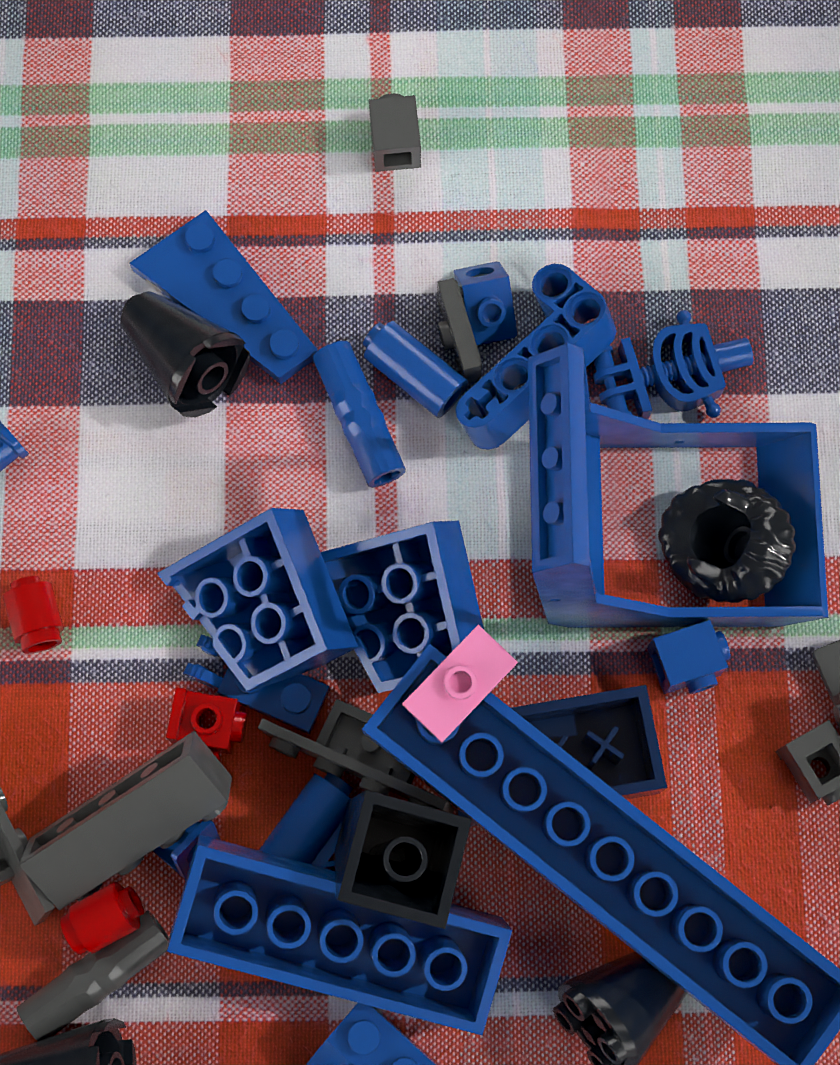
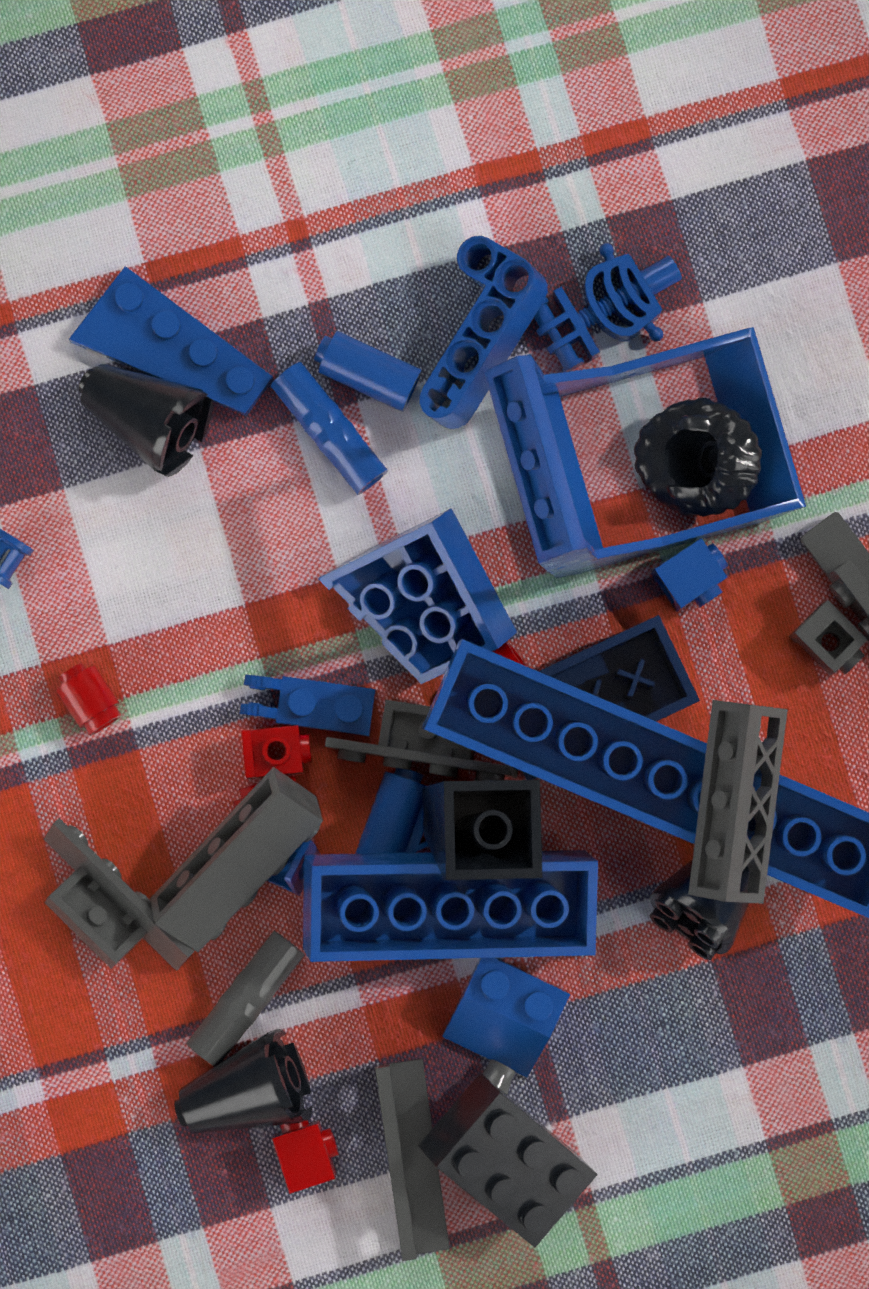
camera: 20 degrees left, 10 degrees up
red brick [60,881,144,955] -> none
blue wedge [157,508,358,691] -> none
dark grey brick [369,93,421,172] -> none
bright pink plate [402,624,518,743] -> none
dark grey plate [437,278,482,384] -> none
blue bracket [454,261,517,345] -> none
none -> dark grey fence [688,700,788,904]

